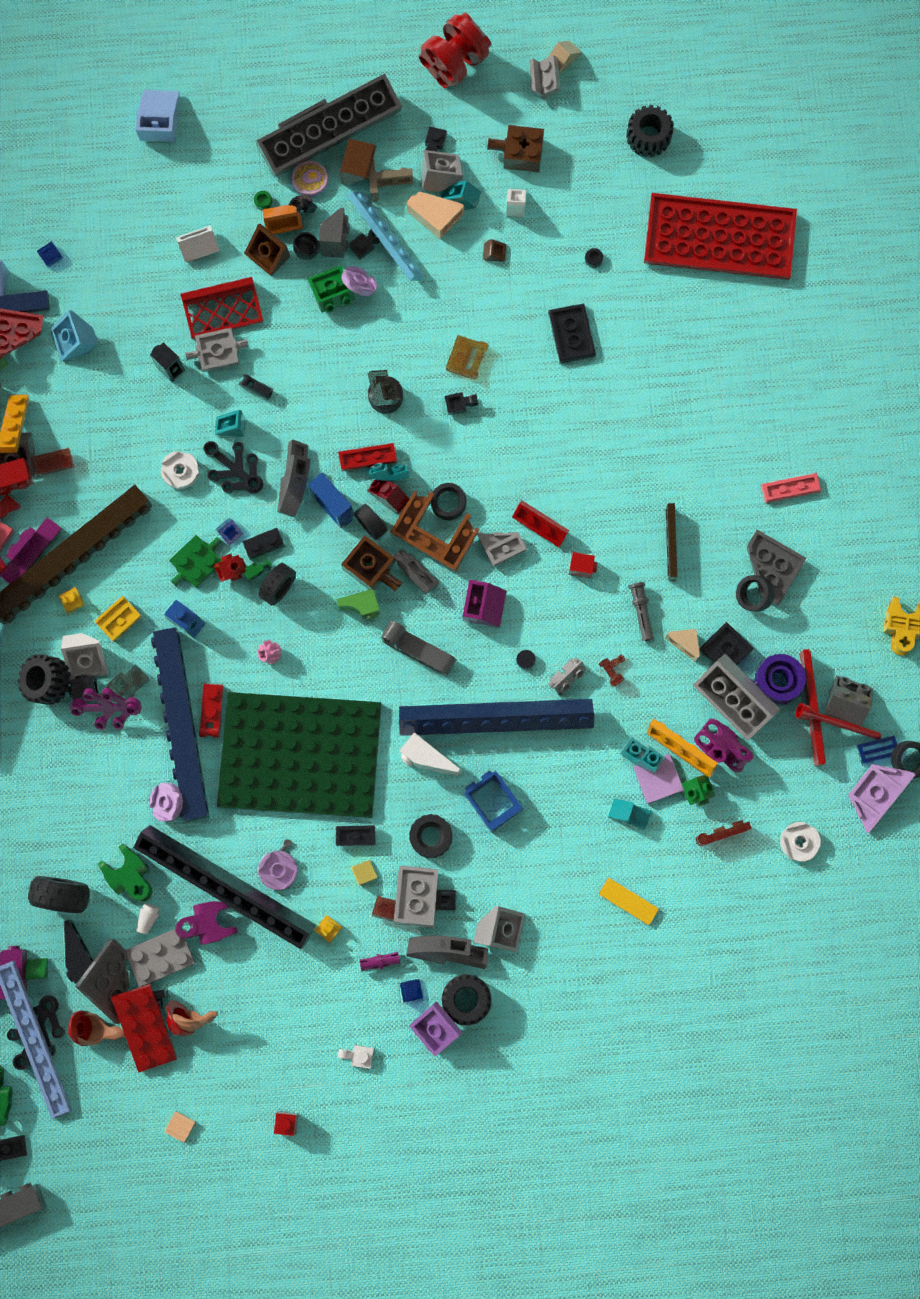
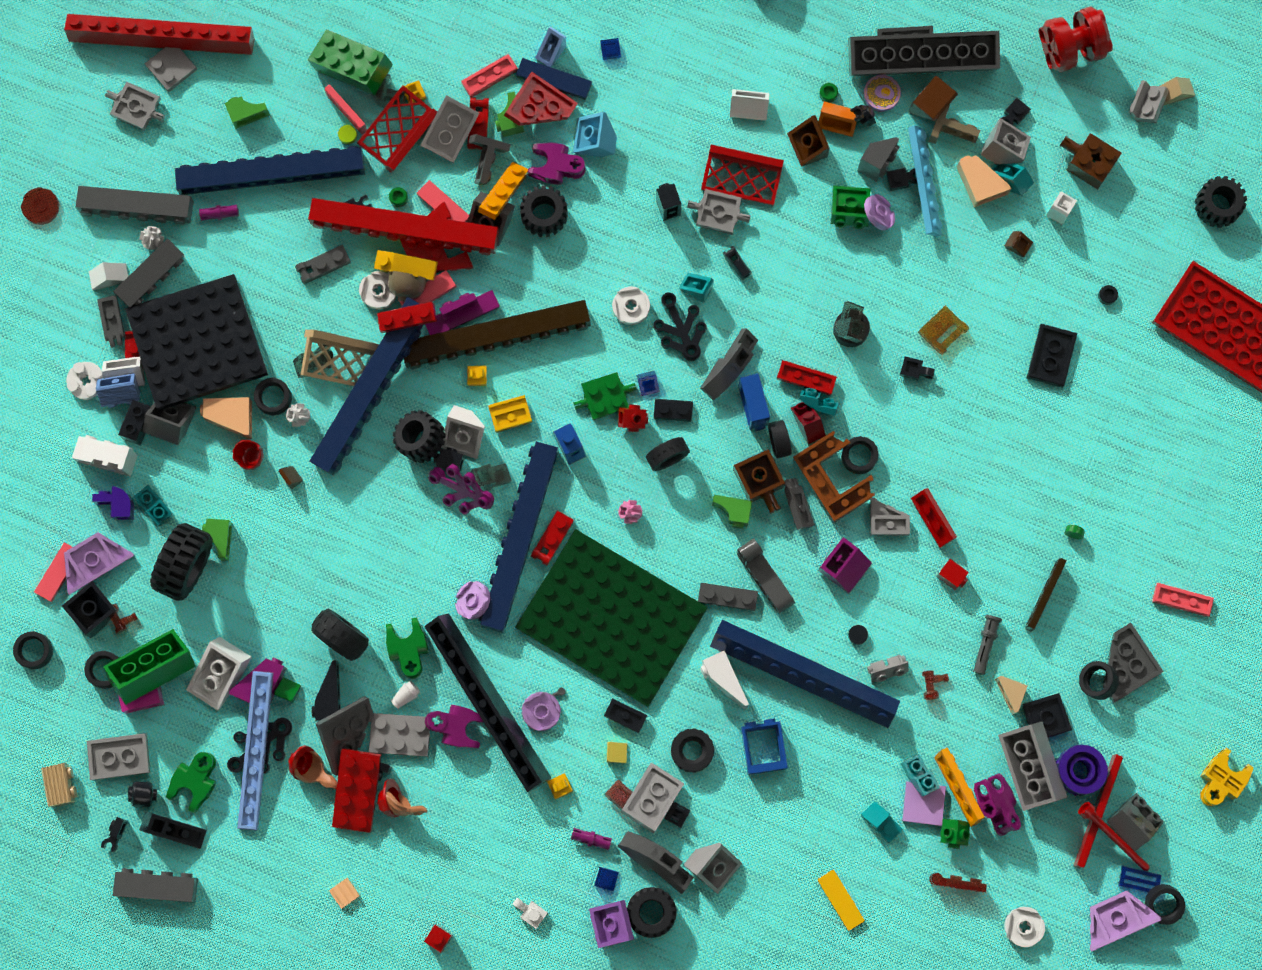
camera: 25 degrees right, 0 degrees up
clear red plate [32,448,74,476] -> none
green plate [244,558,272,582] -> none
black hair [293,232,320,260] -> none
none -> black tyre [520,186,568,237]
none -> magenta piece [528,143,586,185]
none -> dark grey plate [698,583,758,611]
none -> green tile [1064,525,1085,539]

